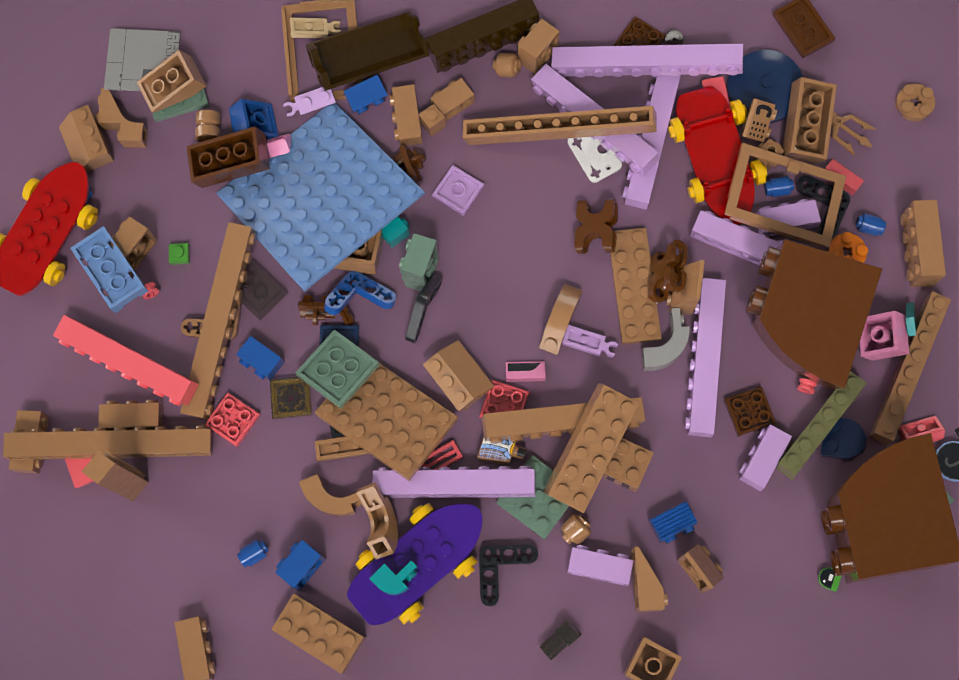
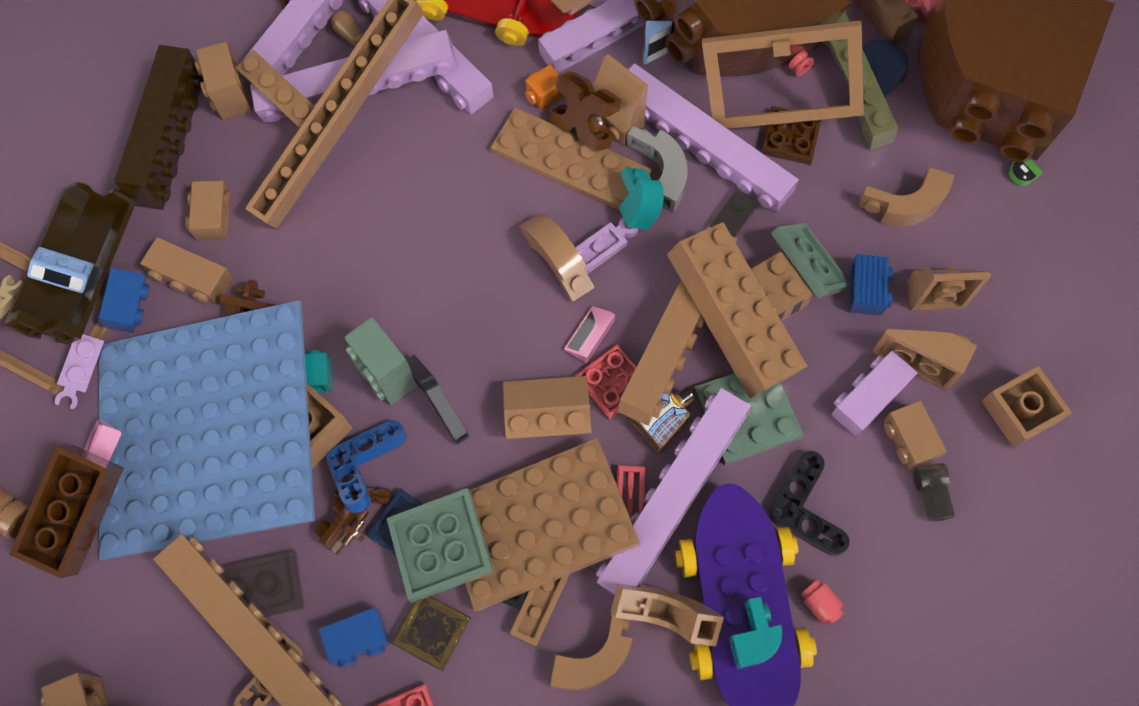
camera: 60 degrees left, 5 degrees down
bright green plate [169,243,190,265] -> none
blue slope [229,99,278,140] -> none
medium nougat brick [419,104,446,137] -> none
lavender tile [432,165,484,216] -> none
medium nougat head [493,53,521,78] -> none
medium nougat head [561,514,592,545] -> none
white axle [568,137,622,183] -> none
reddish brown piece [574,198,618,254] -> none
lavender brick [739,424,792,491] -> none
none -> light blue slope [27,247,94,293]
none -> medium nougat plate [235,50,315,128]
none -> medium nougat cone [330,10,364,47]
none -> orange brick [525,64,564,111]
none -> teal brick [619,167,664,230]
none -> slope [643,21,672,64]
none -> medium nougat door [702,20,864,129]
none -> clear smoke plate [710,189,759,238]
none -> sand green plate [771,223,851,298]
none -> coral brick [800,579,844,625]
none -> medium nougat arch [858,167,955,227]
none -> medium nougat brick [884,400,947,470]

